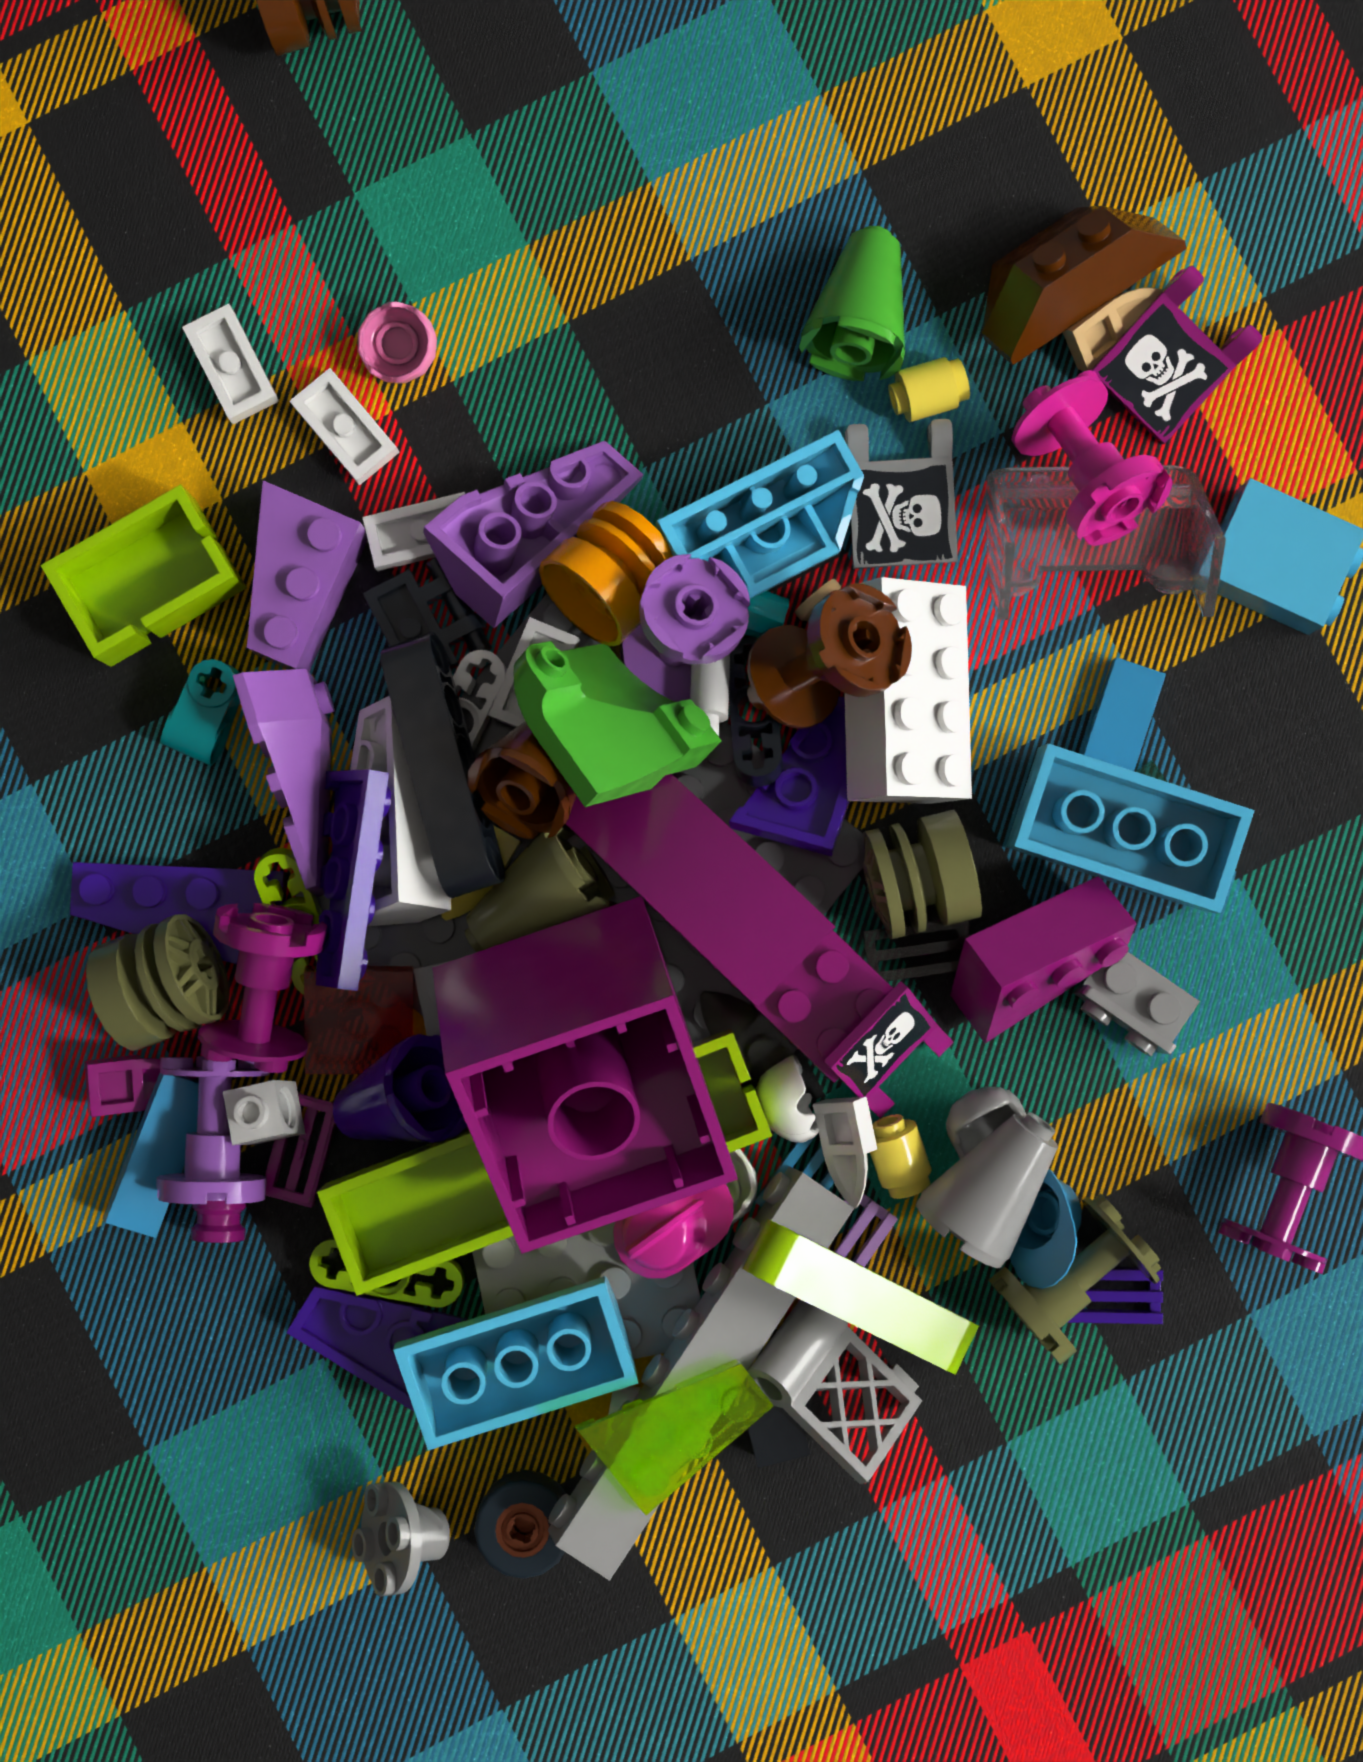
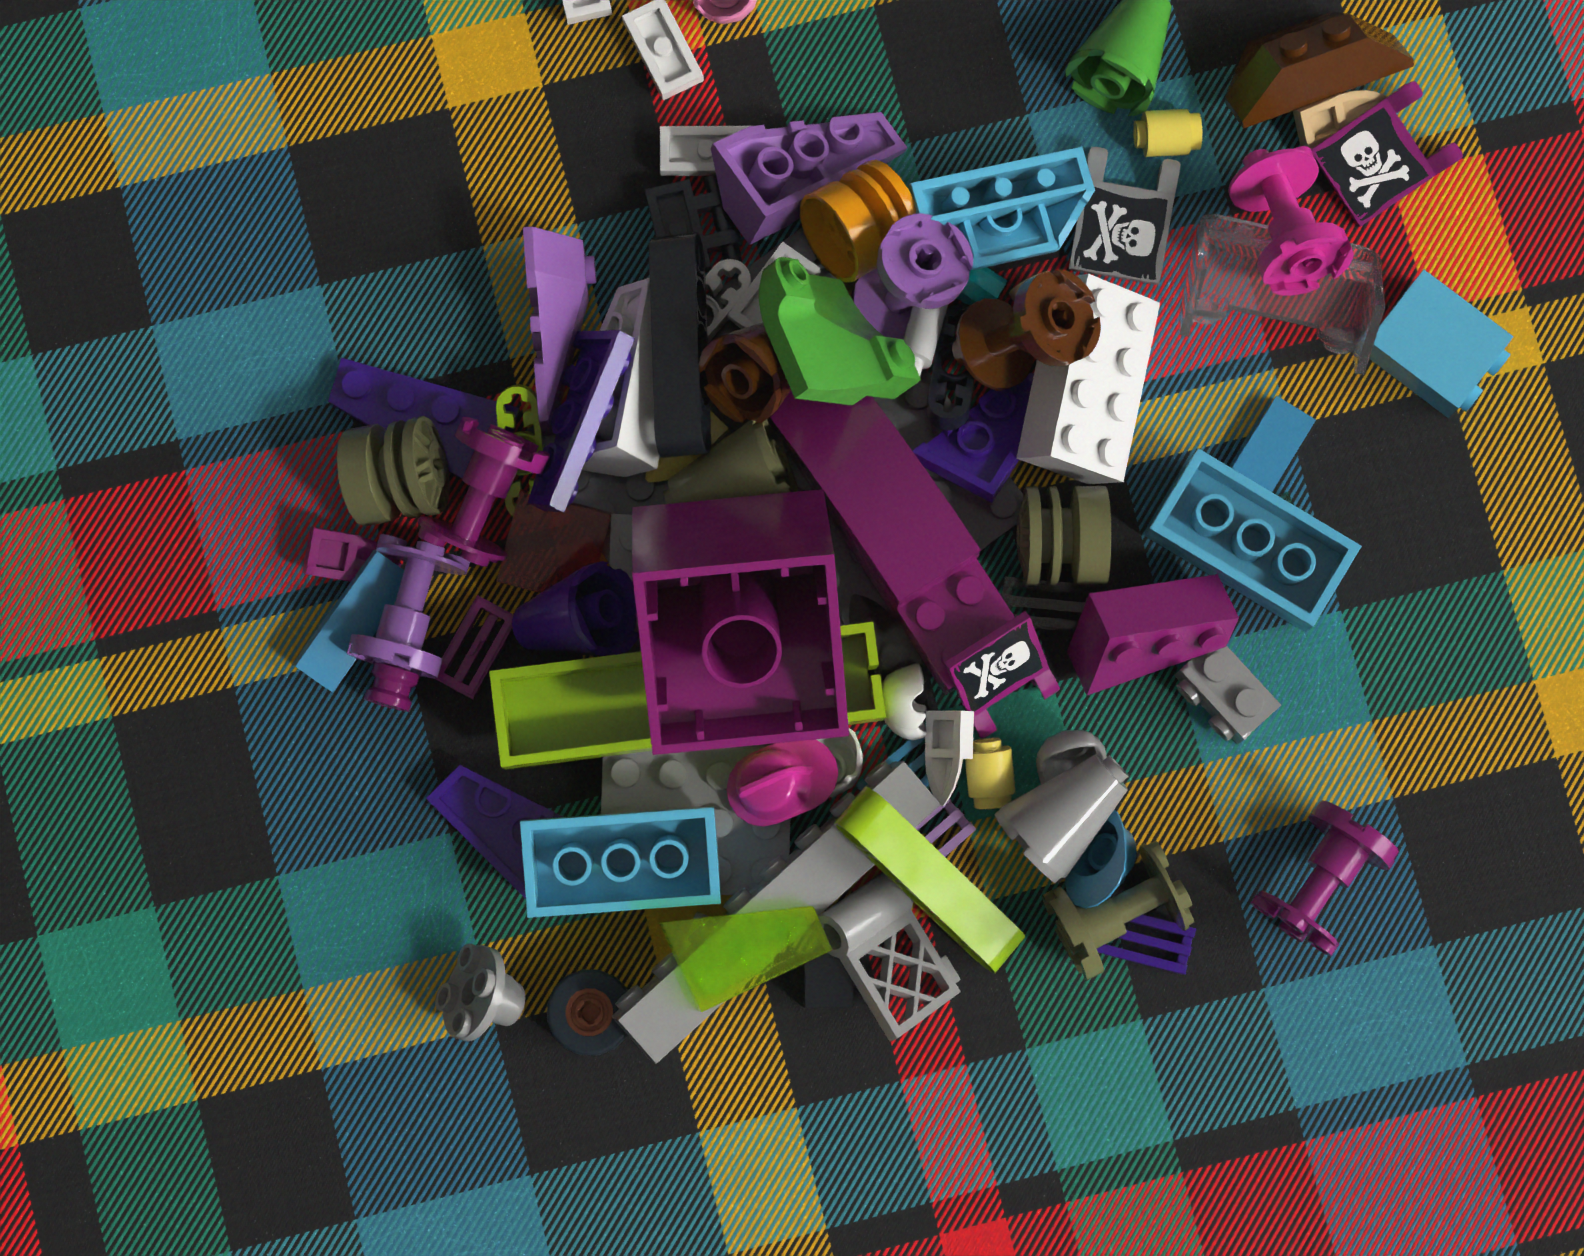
camera: 10 degrees right, 5 degrees down
lime piece [40,484,247,667] -> none
teal piece [161,659,241,766] -> none
white brick [223,1080,305,1145] -> none
medium lavender wedge [247,481,368,672] -> none
lime beam [309,1237,465,1308] -> none

